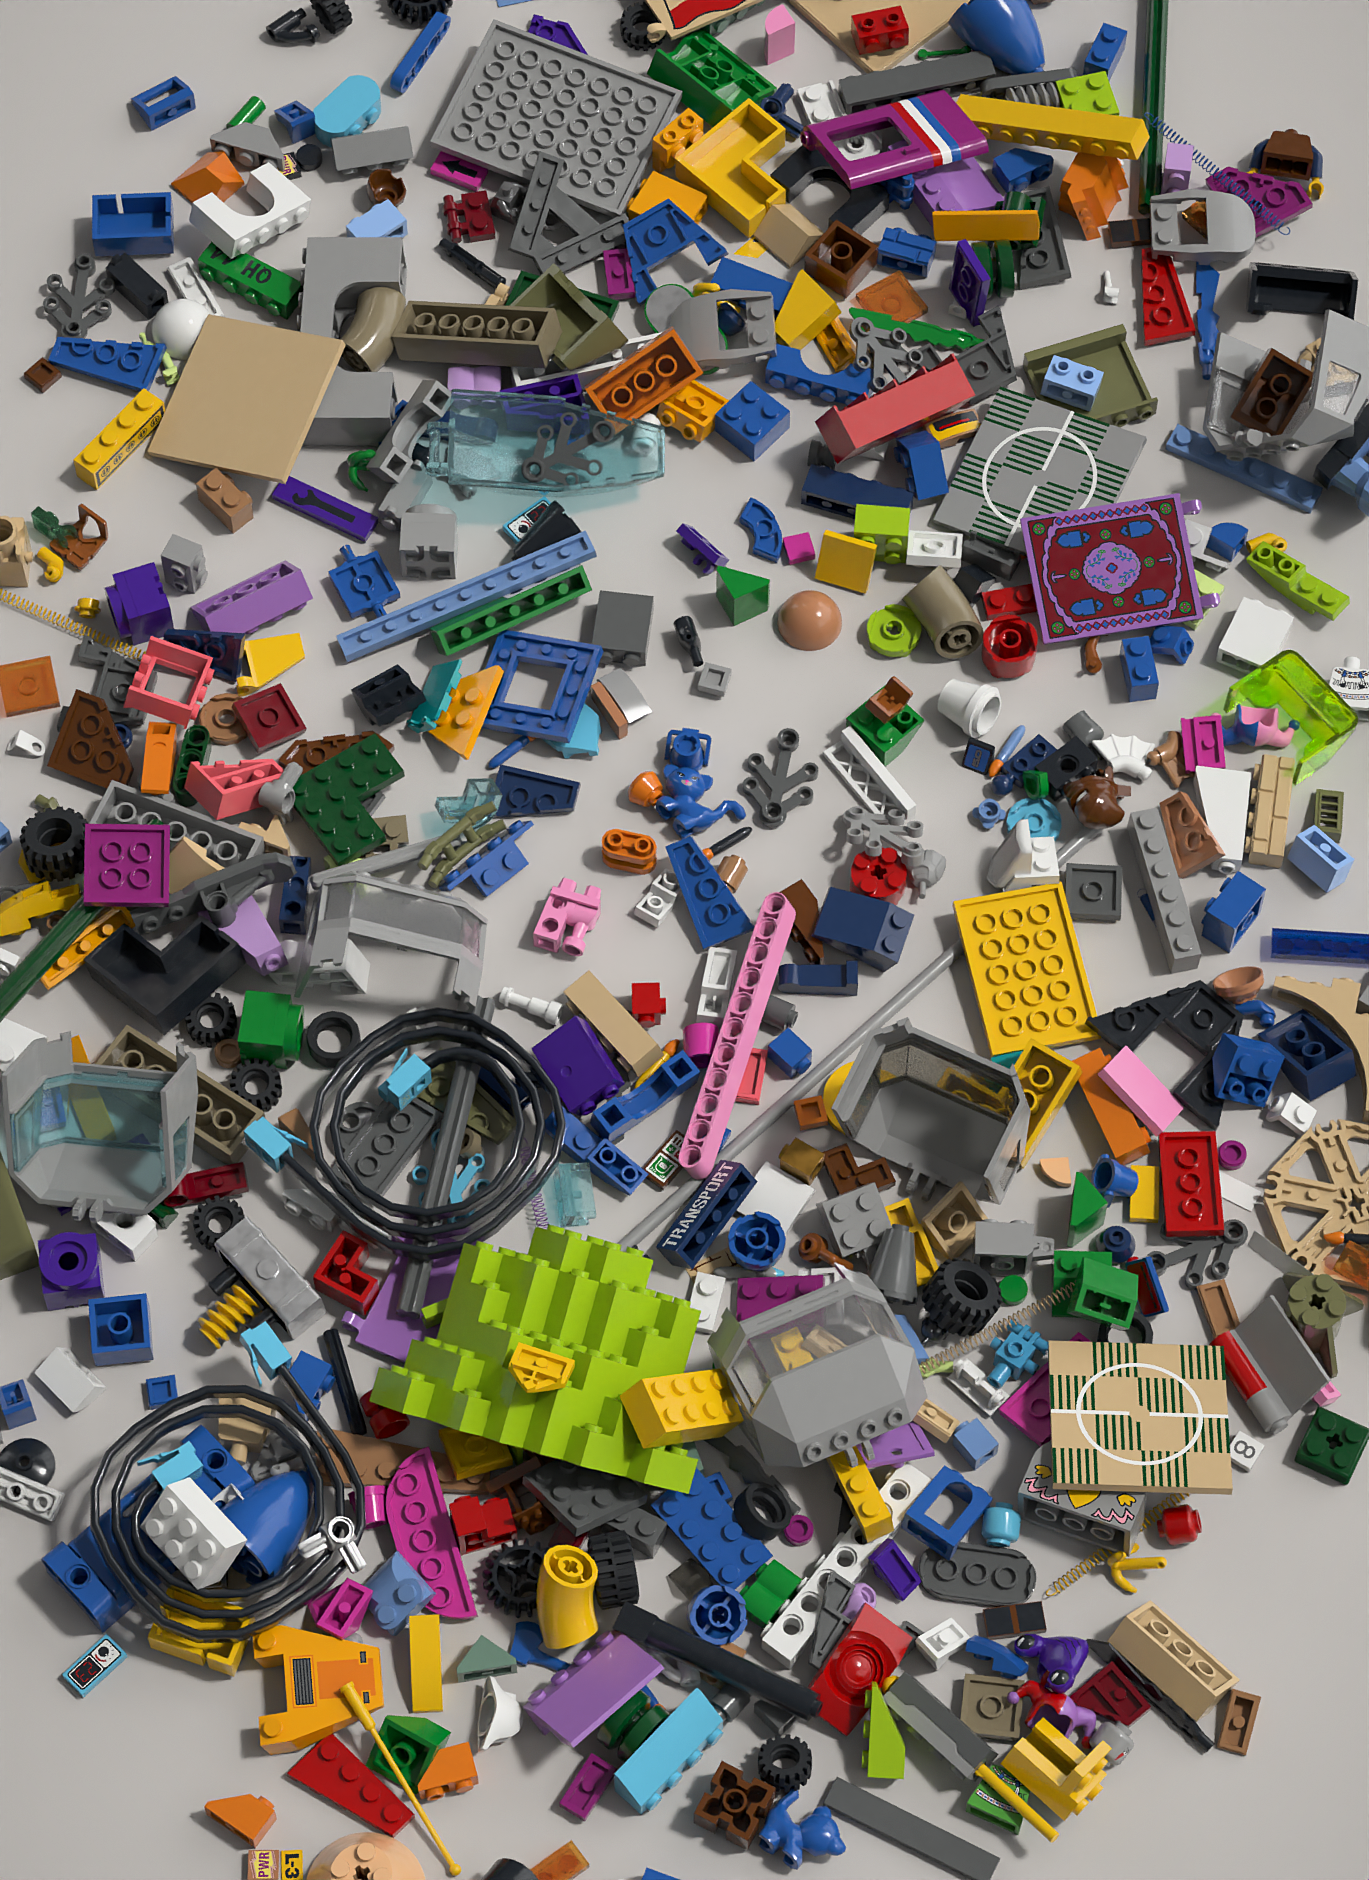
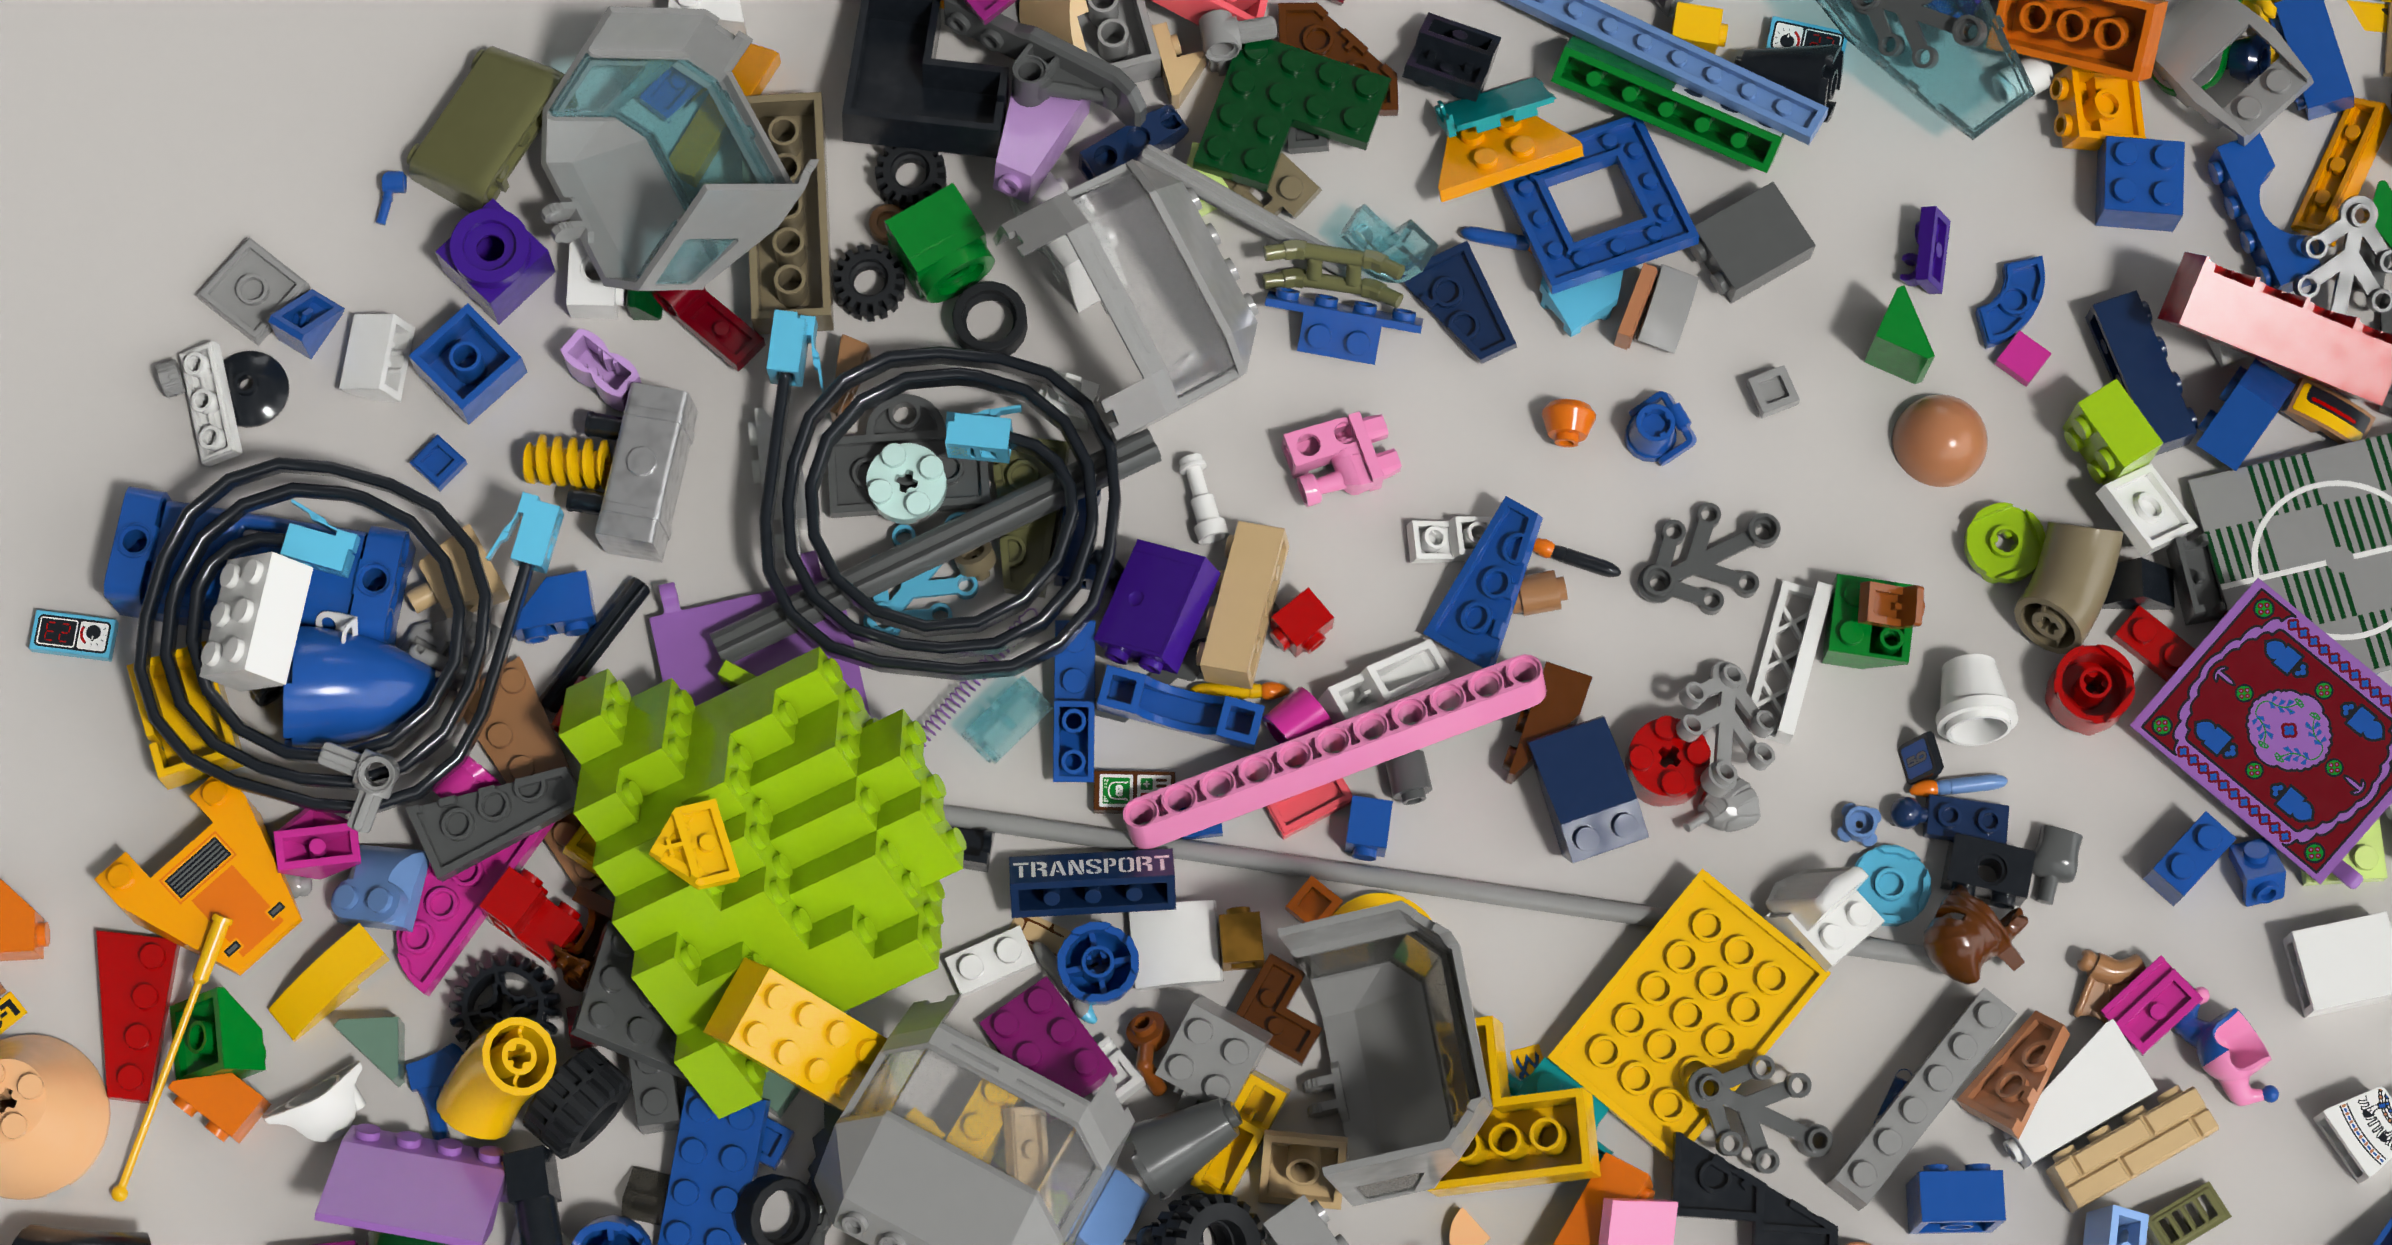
camera: 50 degrees right, 10 degrees up
black tyre [193,1196,245,1252] -> none
red brick [313,1230,379,1316] -> none
orange brick [602,829,657,875] -> none
blue animal [656,764,746,839] -> none
black piece [674,616,704,667] -> none
yellow slope [775,269,842,351] -> none
dark blue leg [778,961,858,996] -> none
dark grey wheel [807,440,836,470] -> none
yellow tile [814,530,877,594] -> none
green tile [1023,770,1049,800] -> none
dark grey plate [1065,863,1122,921] -> none
dark orange piece [1084,634,1109,673] -> none
white arm [1092,734,1155,781] -> none
clear neon green windscreen [1223,650,1358,786] -> none
none -> dark grey wing [405,766,578,882]
none -> lavender brick [560,329,642,412]
none -> light aqua plate [866,443,947,524]
none -> yellow brick [1670,2,1728,54]
none -> dark grey plant [1687,1055,1833,1174]

